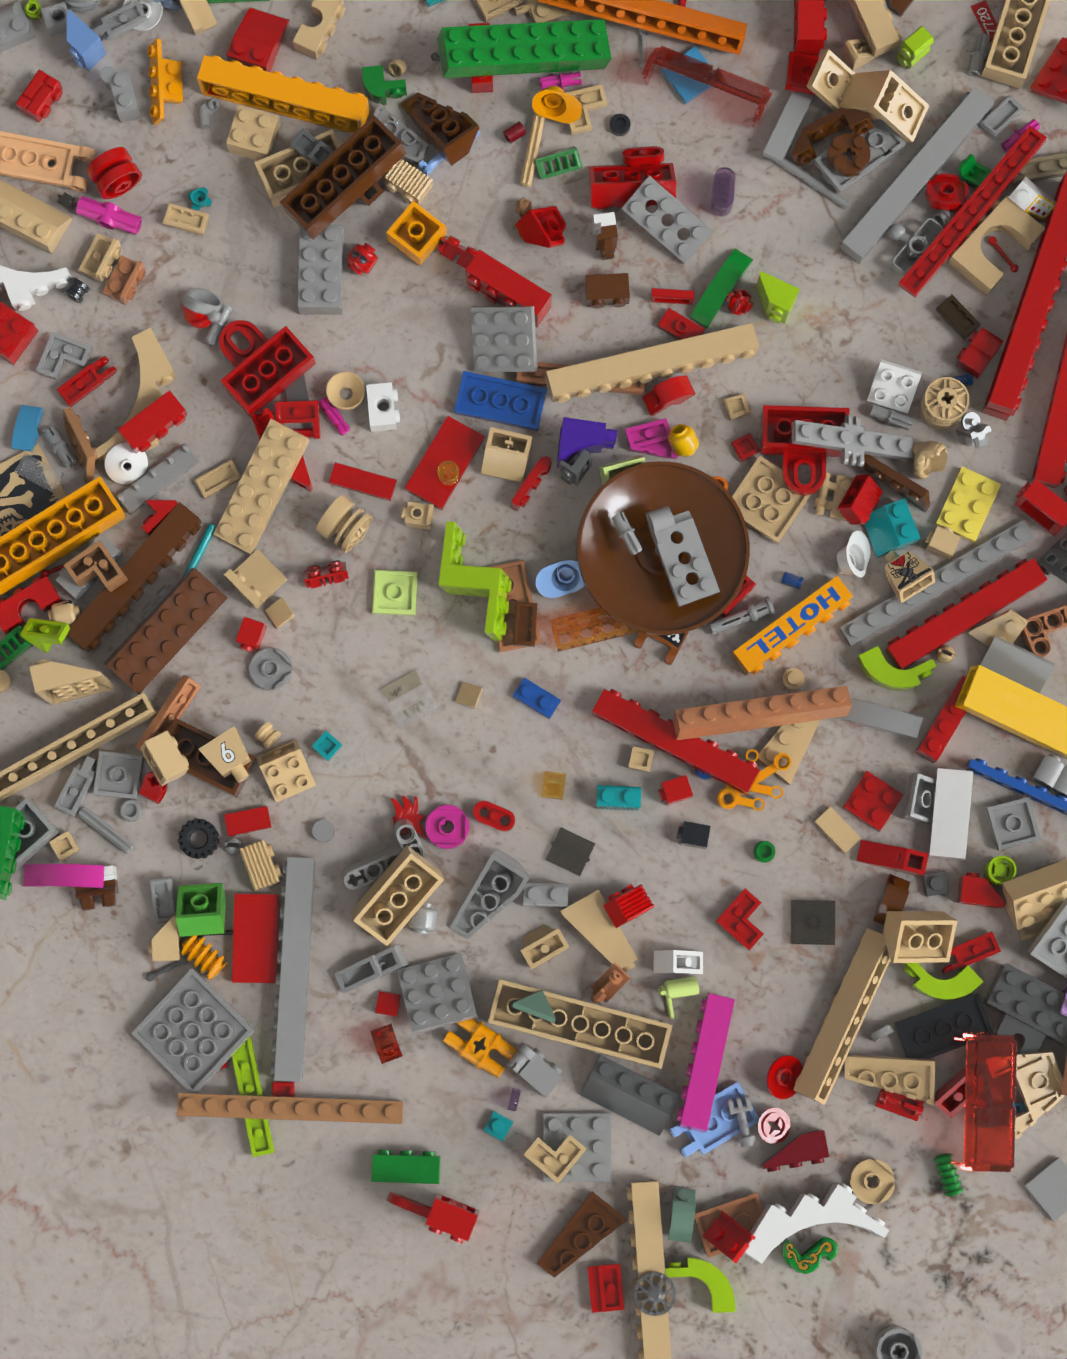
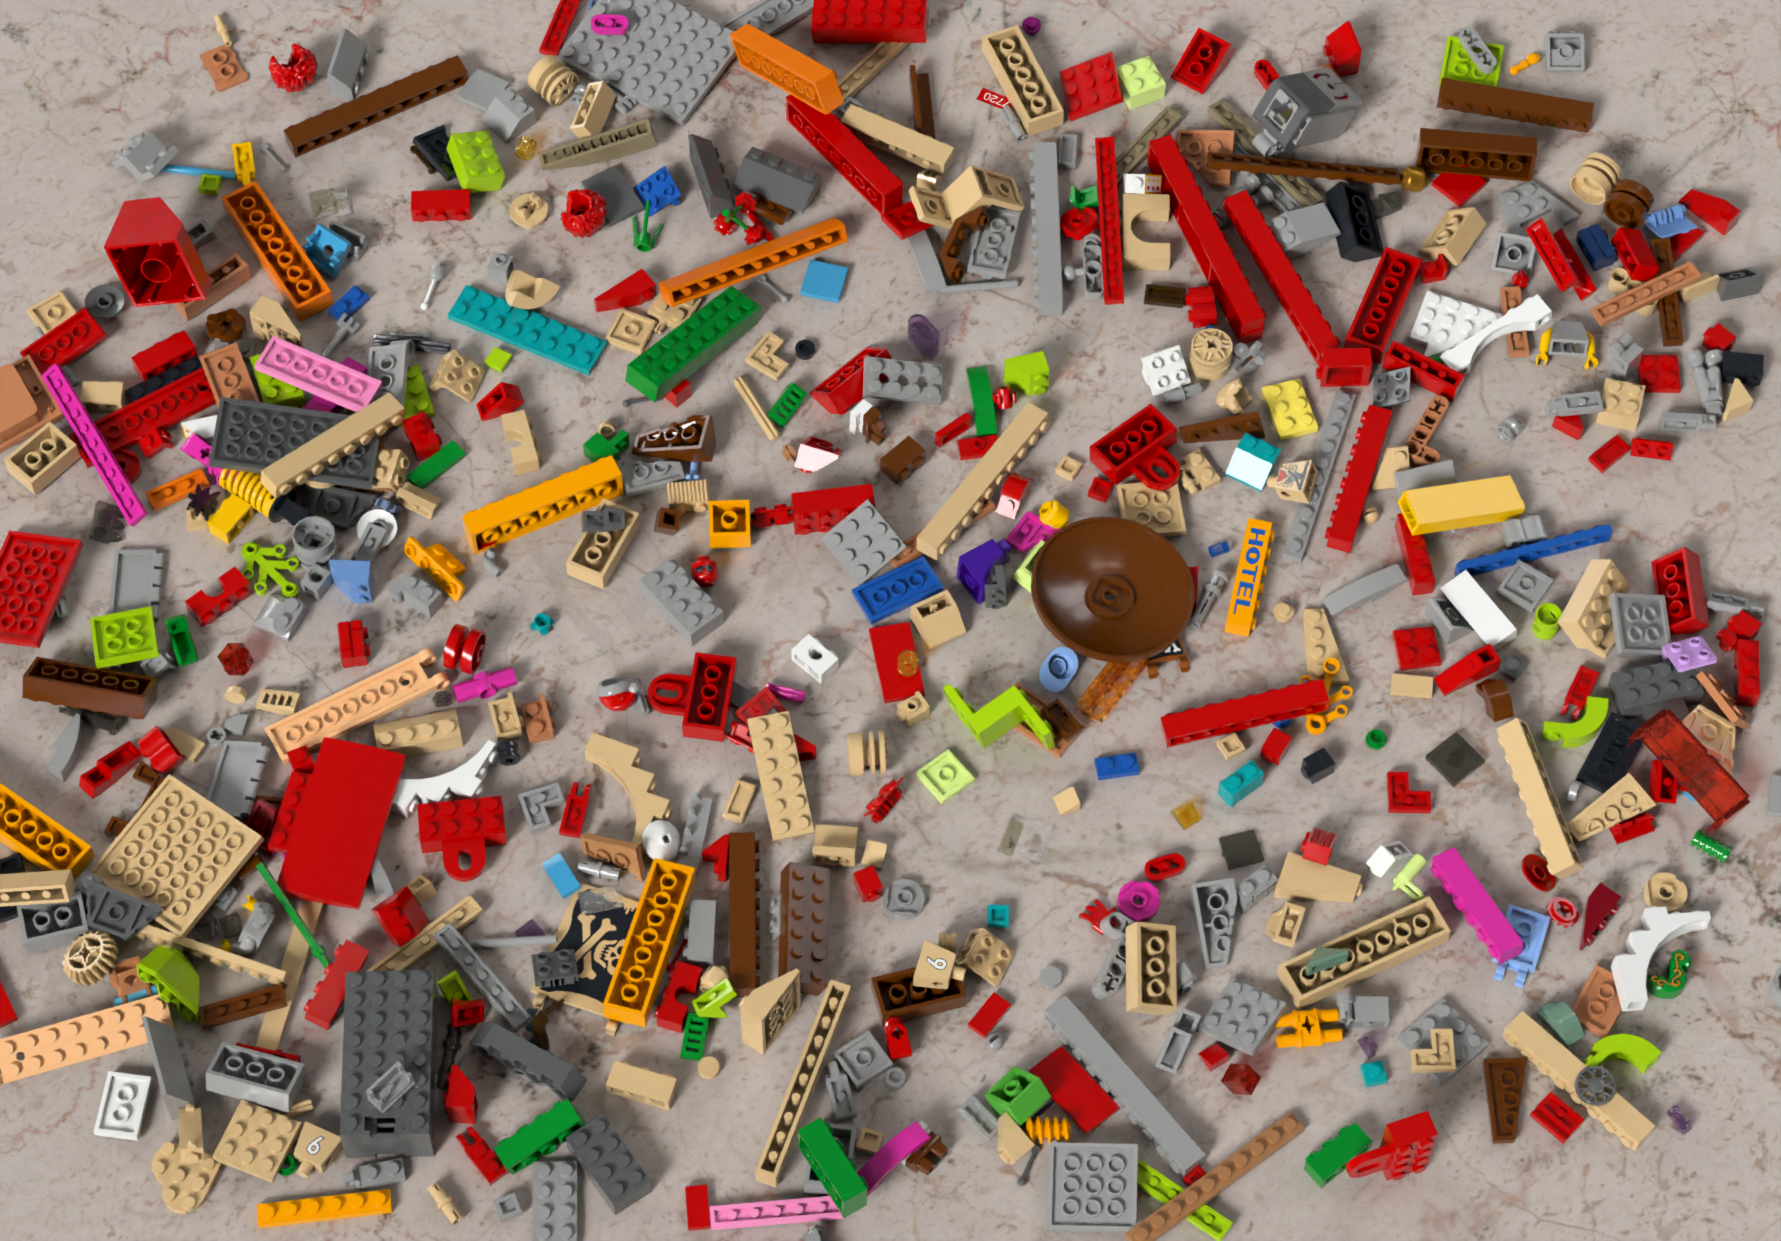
camera: 40 degrees left, 20 degrees down
medium nougat brick [64,540,128,592] -> none
light grey axle [78,807,134,854] -> none
red brick [118,390,187,454] -> none
nougat plate [135,674,201,752] -> none
tan brick [140,731,189,786] -> none
tan plate [162,203,210,236] -> none
black tyre [178,818,219,859] -> none
teal bar [181,523,217,579] -> none
red slope [226,7,289,72] -> none
tan brick [226,105,281,160] -> none
tan brick [239,840,283,892] -> none
reddish brown brick [280,115,407,240] -> none
tan piece [326,371,365,411] -> none
red tile [329,462,397,501] -> none
dark red hinge [503,121,527,144] -> none
red hinge [511,456,552,512] -> none
light orange piece [532,86,582,124] -> none
dark pink axle [539,71,582,90] -> none
dark grey slope [580,1055,681,1136] -> none
nougat hinge [591,962,630,1003] -> none
light grey axle [611,512,642,555] -> none
red plate [622,146,665,167] -> none
clear red piece [642,46,773,128] -> none
light grey hinge [646,506,720,607] -> none
nougat brick [673,685,852,740] -> none
red plate [702,1210,756,1263] -> none
light grey hinge [727,1095,756,1148] -> none
light grey hinge [792,415,913,467] -> none
reddish brown plate [827,133,871,177] -> none
red brick [837,474,883,525] -> none
white piece [837,531,871,578] -> none
lime arch [856,646,937,691] -> none
tan slope [883,911,957,963] -> none
lime brick [897,26,934,69] -> none
tan brick [925,526,961,560] -> none
red slope [957,872,1005,909] -> none
red hinge [988,236,1019,273] -> none
dark pink axle [1000,119,1040,153] -> none

